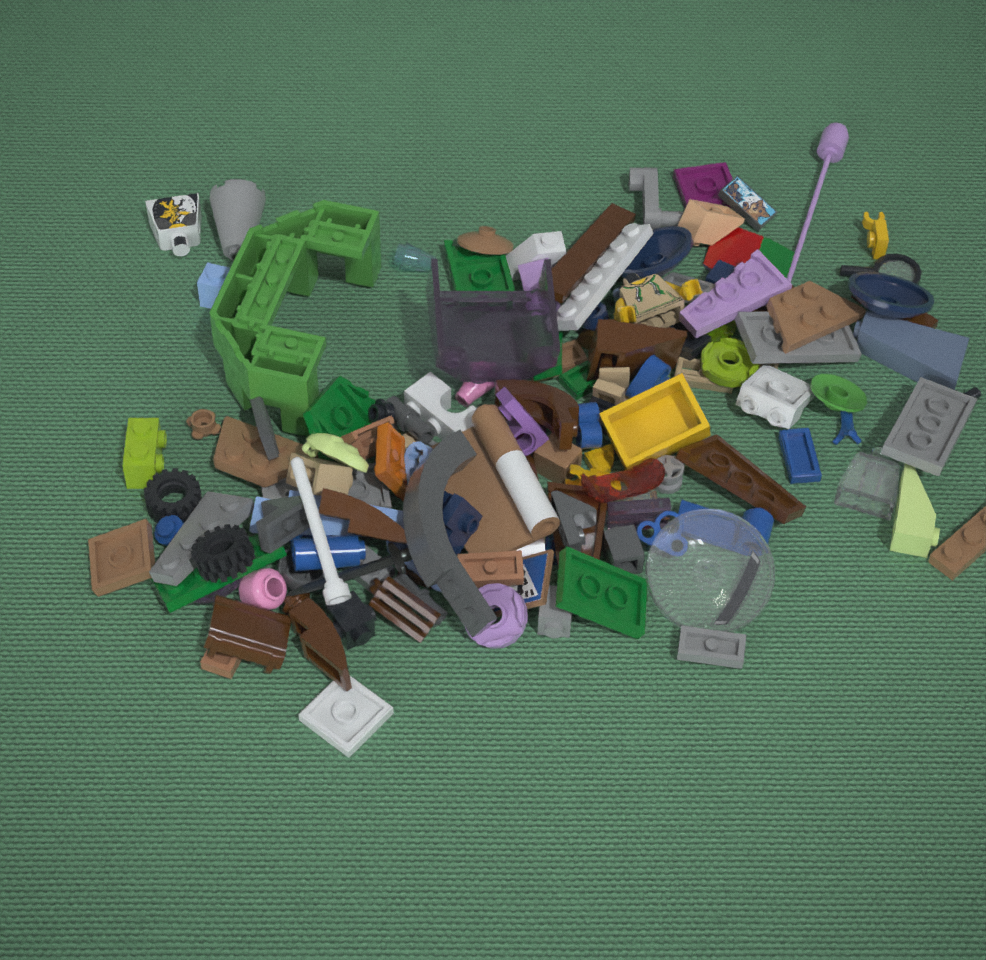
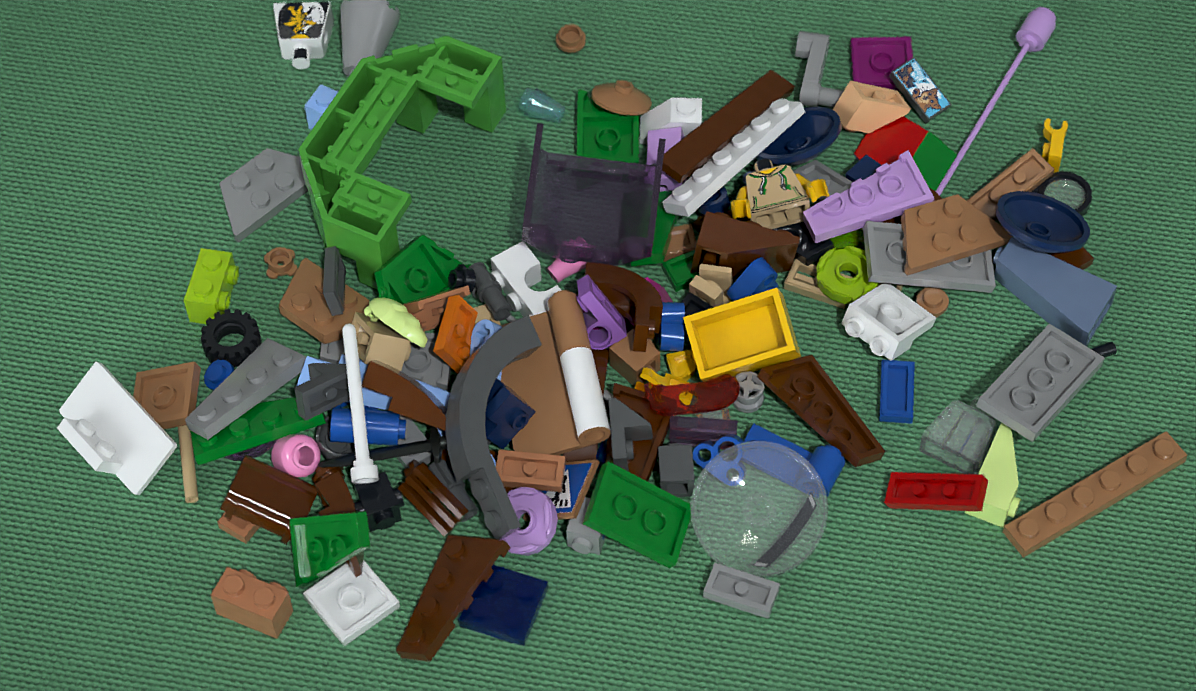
camera: 15 degrees right, 5 degrees up
black tyre [191,524,255,583] -> none
bright green dish [810,374,868,412] -> none
blue bar [832,411,861,445] -> none
none -> white bracket [57,362,177,495]
none -> tan piece [178,425,199,503]
none -> nougat brick [211,567,294,639]
none -> light grey wing [219,148,308,243]
none -> green wing [289,511,370,587]
none -> reddish brown wing [396,535,510,662]
none -> clear blue plate [459,565,548,647]
none -> medium nougat plate [556,24,586,53]
none -> red plate [884,472,989,512]
none -> medium nougat plate [916,287,949,317]
none -> medium nougat tile [967,148,1054,221]

